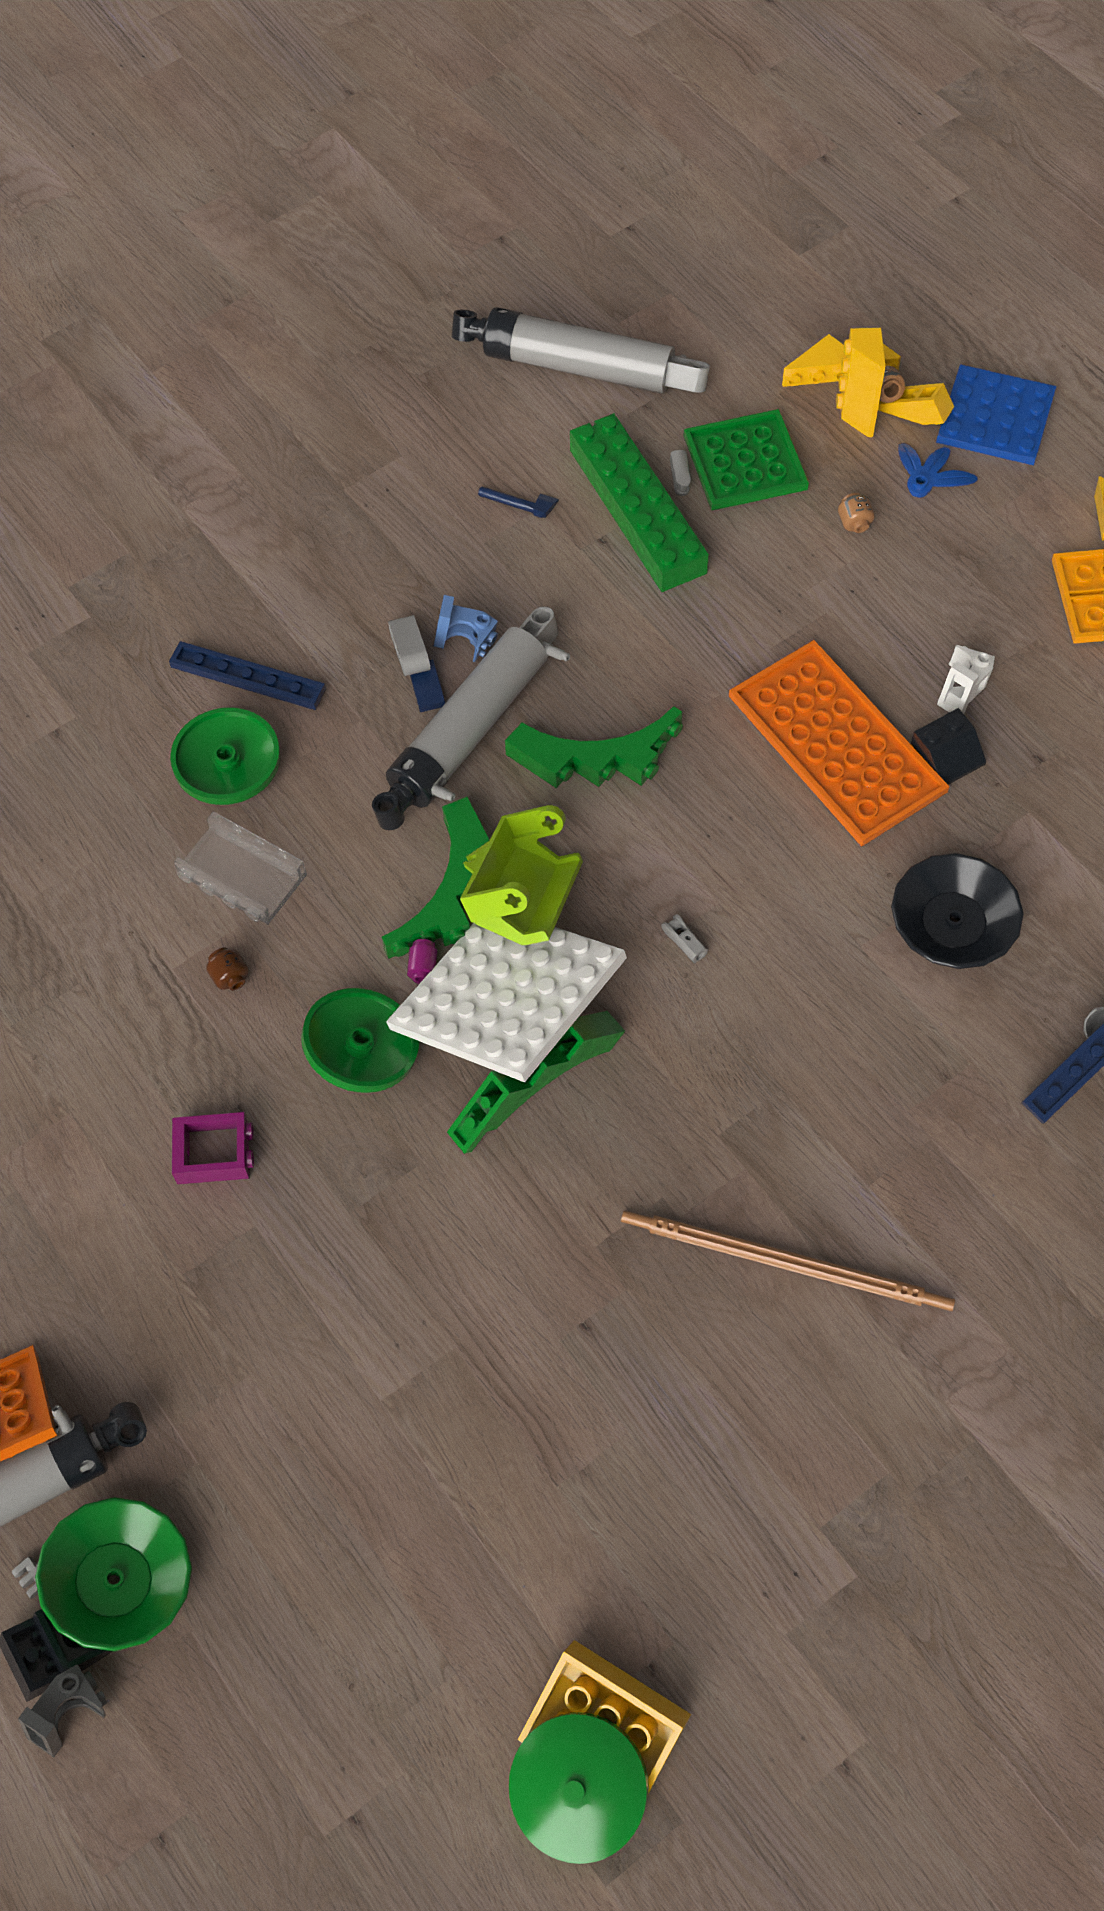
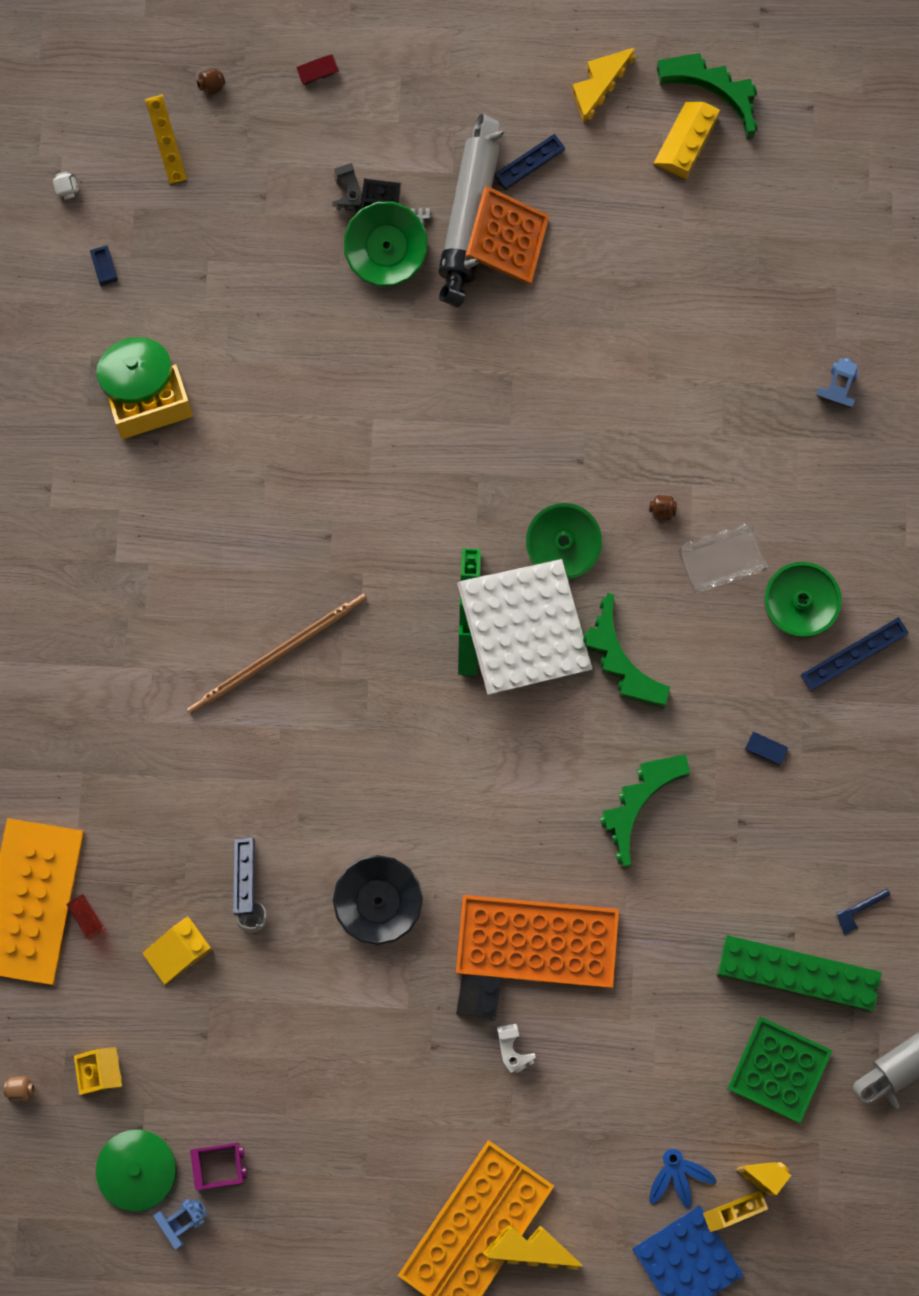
camera: 130 degrees right, 15 degrees up
magenta window [172,1112,254,1184] -> none
light grey piece [372,606,570,831] -> none
light grey beam [388,615,430,676] -> none
magenta brick [407,939,438,984] -> none
medium blue tile [433,595,498,662] -> none
lime piece [460,805,583,945] -> none
light grey bar [661,914,708,963] -> none
light grey bar [670,450,691,496] -> none
yellow slope [782,334,901,387] -> none
medium nougat head [838,493,875,533] -> none
medium nougat head [880,366,905,403] -> none

